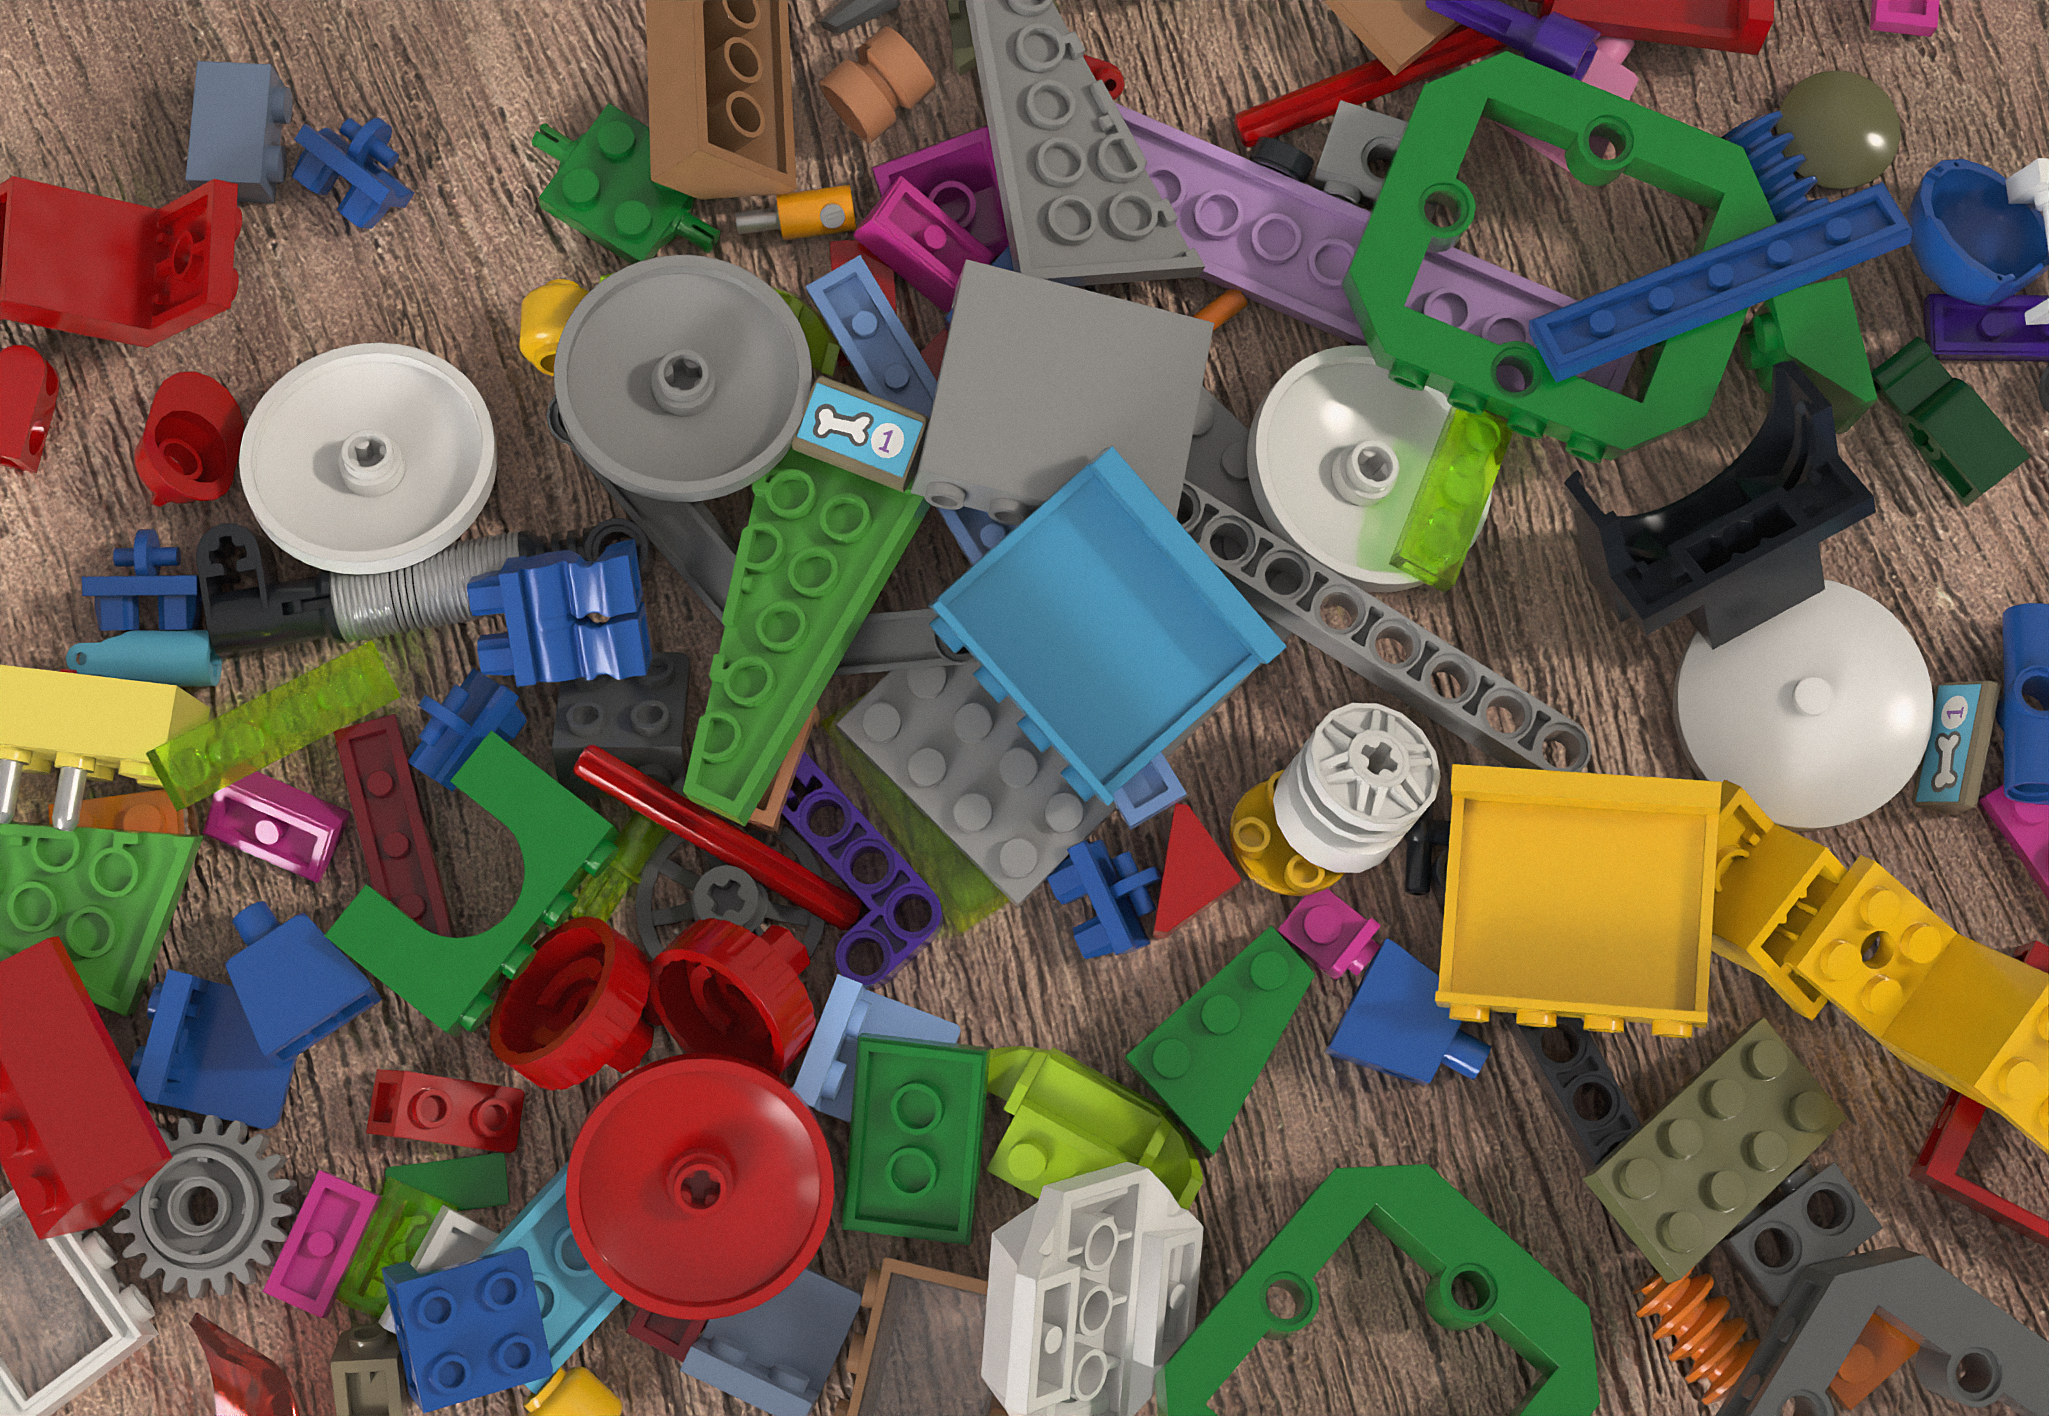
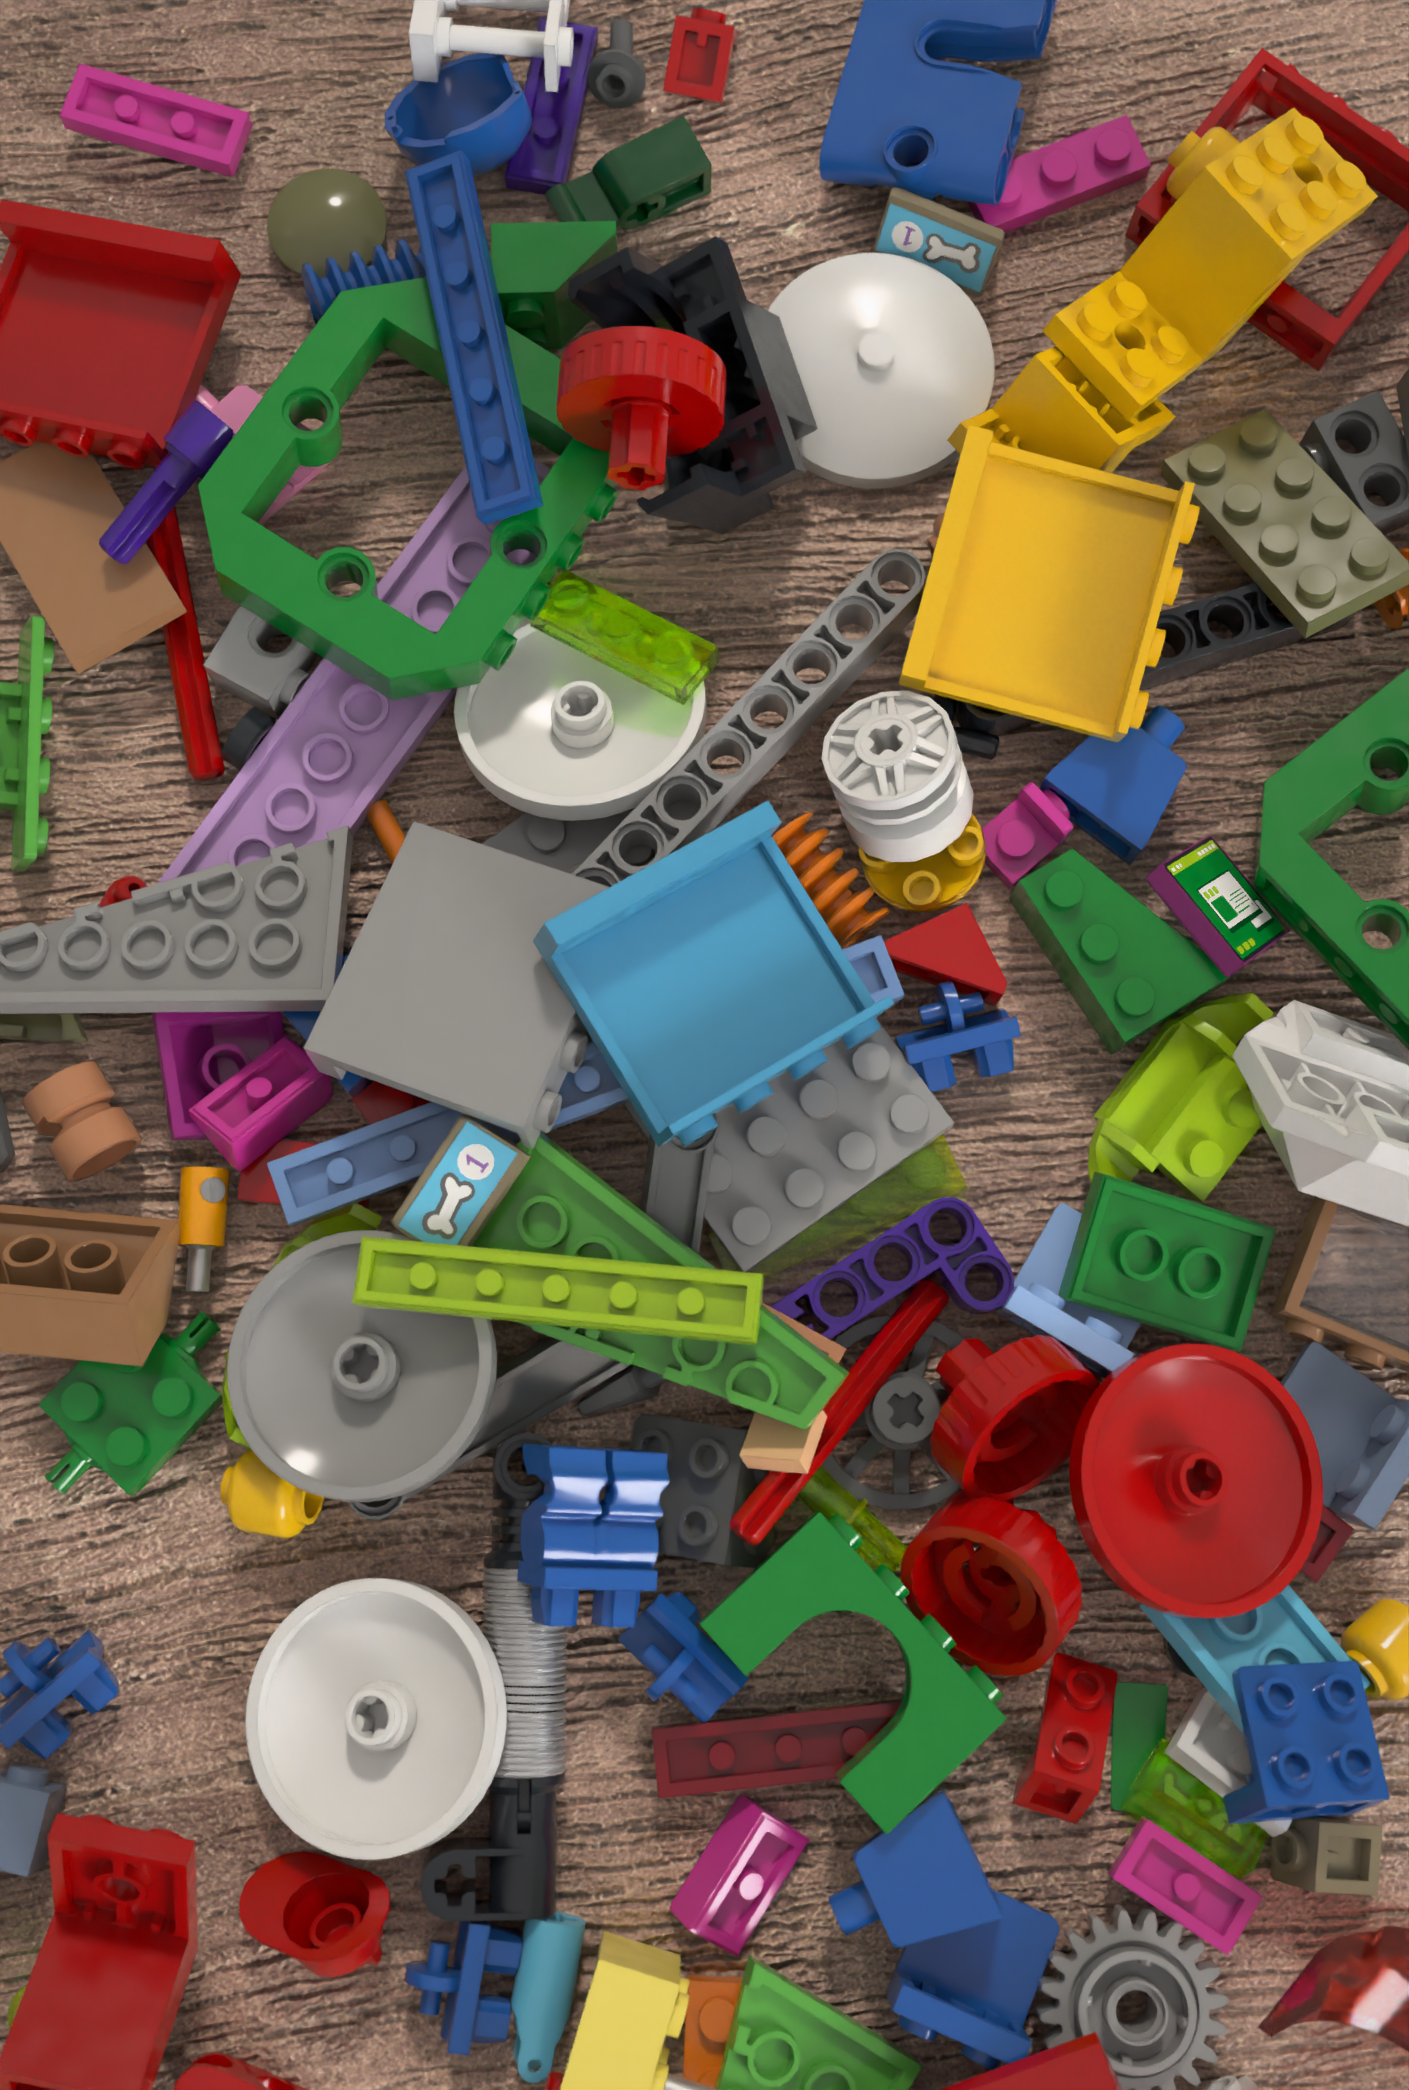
camera: 85 degrees left, 0 degrees up
clear neon green plate [146,640,401,811] -> none
none -> lime tile [352,1236,764,1345]
none -> red piece [556,326,727,491]
none -> dark grey bar [577,1364,667,1416]
none -> light nougat tile [739,1410,827,1474]
none -> orange piece [772,812,890,949]
none -> tile [1145,835,1290,978]

